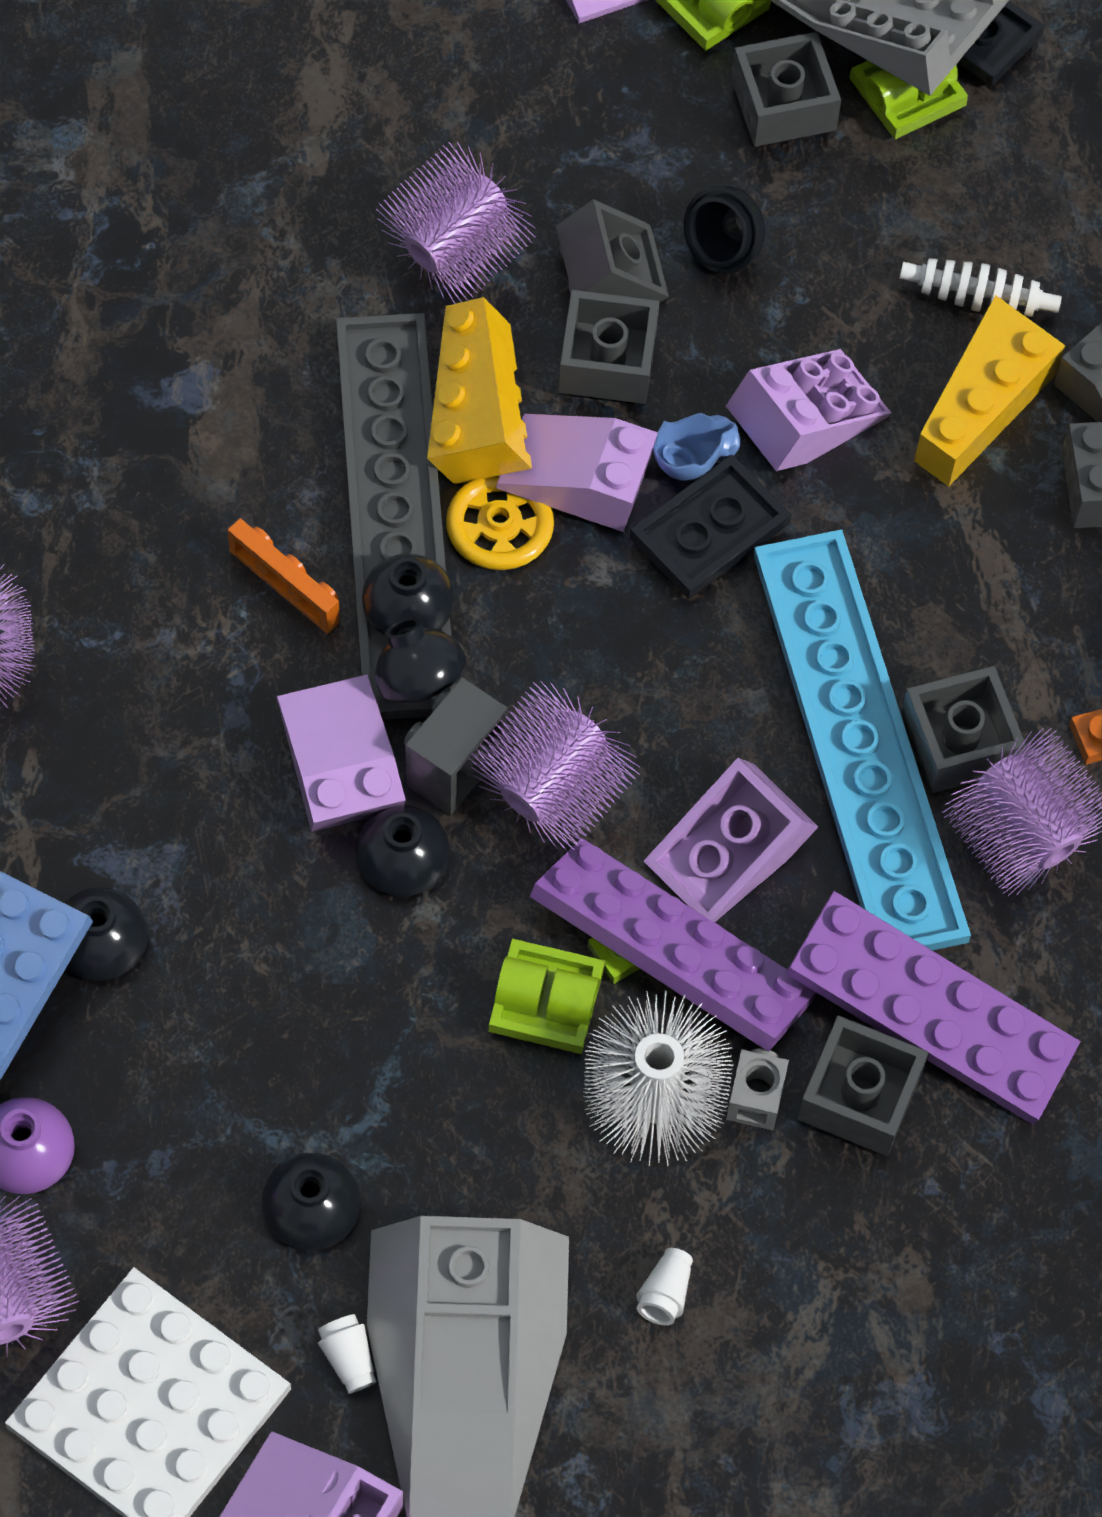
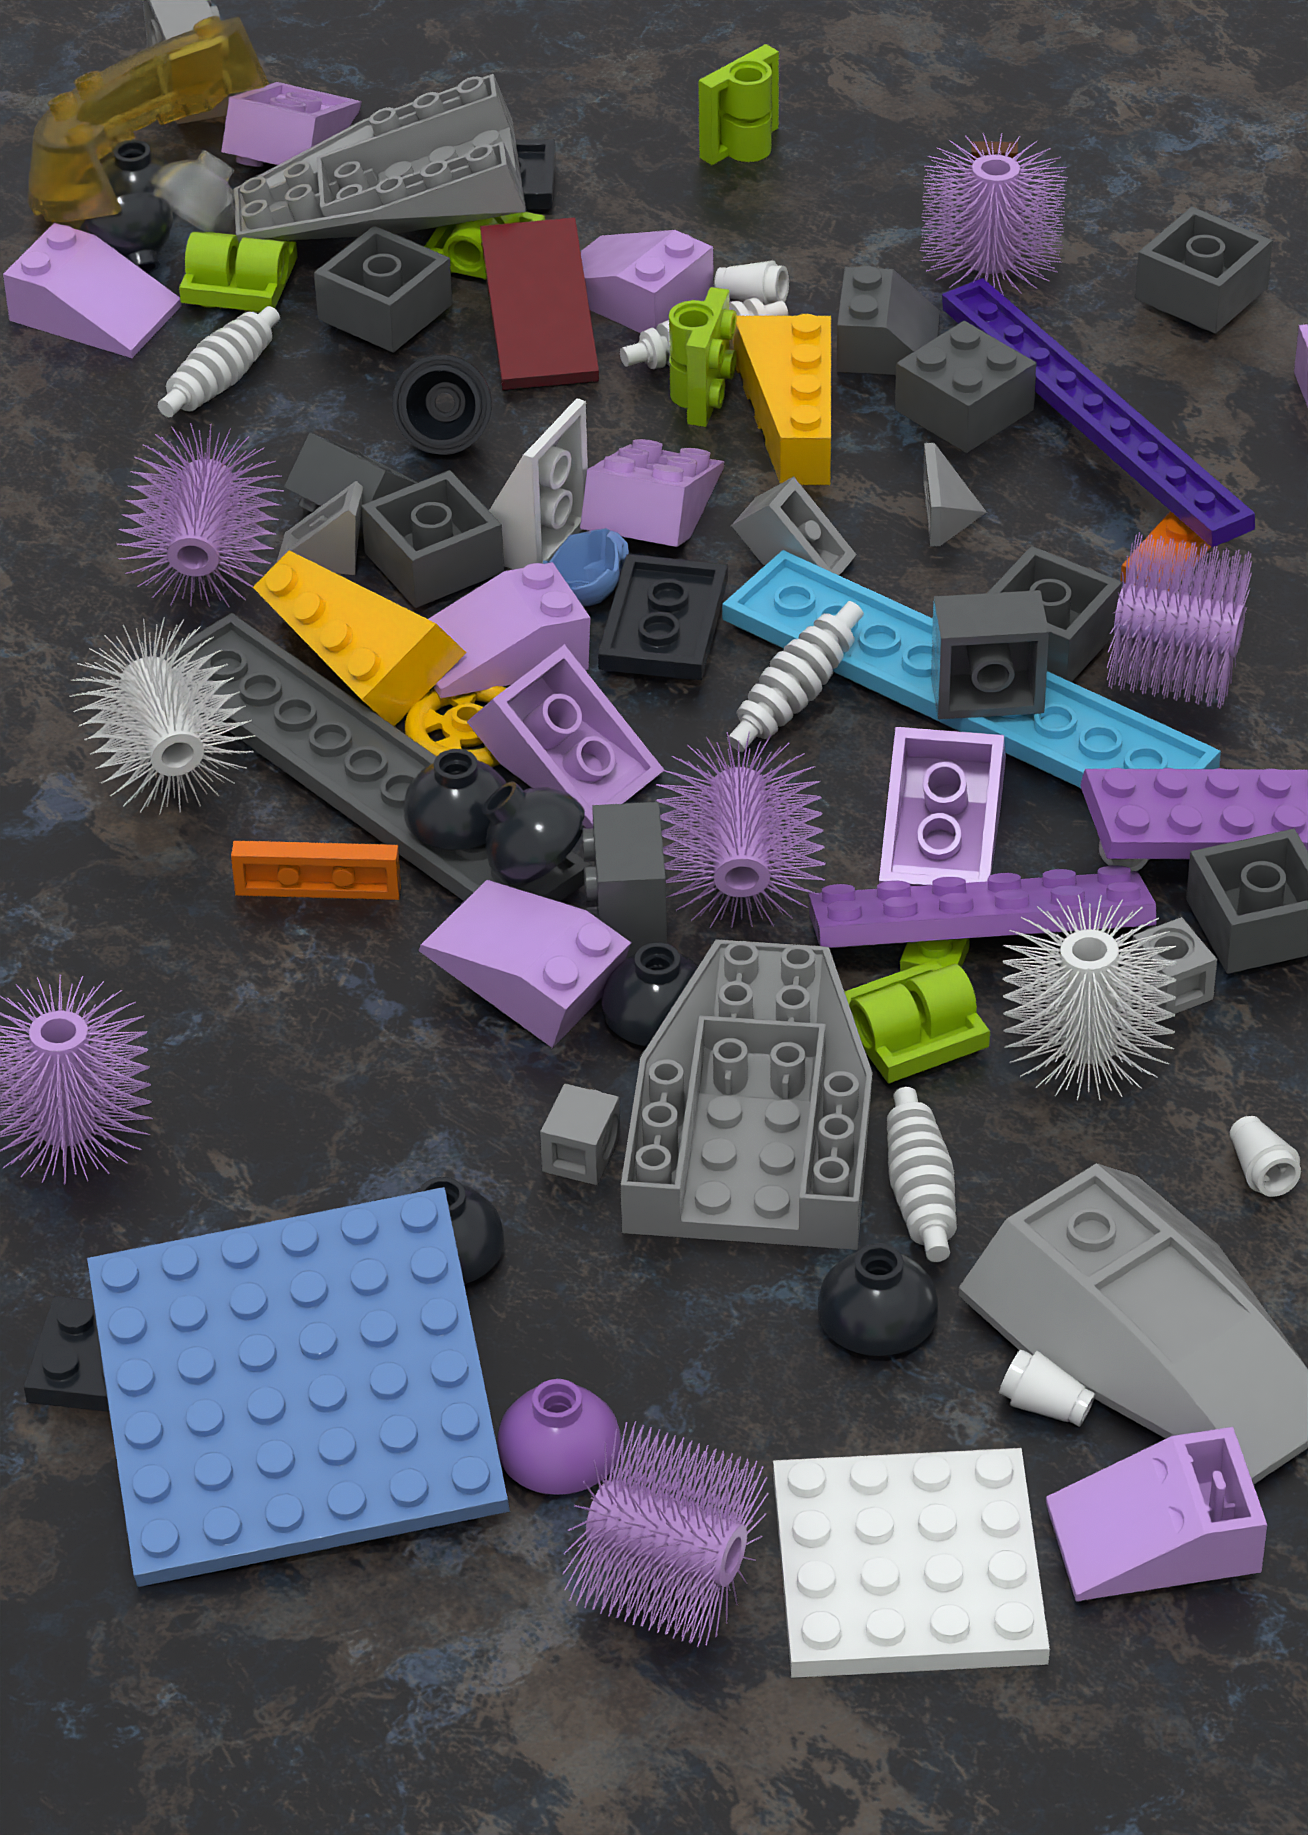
camera: 35 degrees left, 20 degrees down
none -> white piece [69,617,255,815]
none -> white piece [158,306,280,417]
none -> light grey slope [277,481,363,575]
none -> lavender slope [467,644,664,828]
none -> dark red tile [480,217,599,390]
none -> white slope [489,398,588,569]
none -> light grey brick [540,1083,621,1185]
none -> lavender slope [580,230,713,333]
none -> light grey wedge [621,939,872,1250]
none -> lime plate [669,287,737,427]
none -> white cone [715,260,789,305]
none -> white piece [727,601,864,752]
none -> light grey slope [731,477,857,575]
none -> white piece [887,1087,957,1262]
none -> light grey slope [923,443,987,546]
none -> dark grey brick [931,590,1049,719]

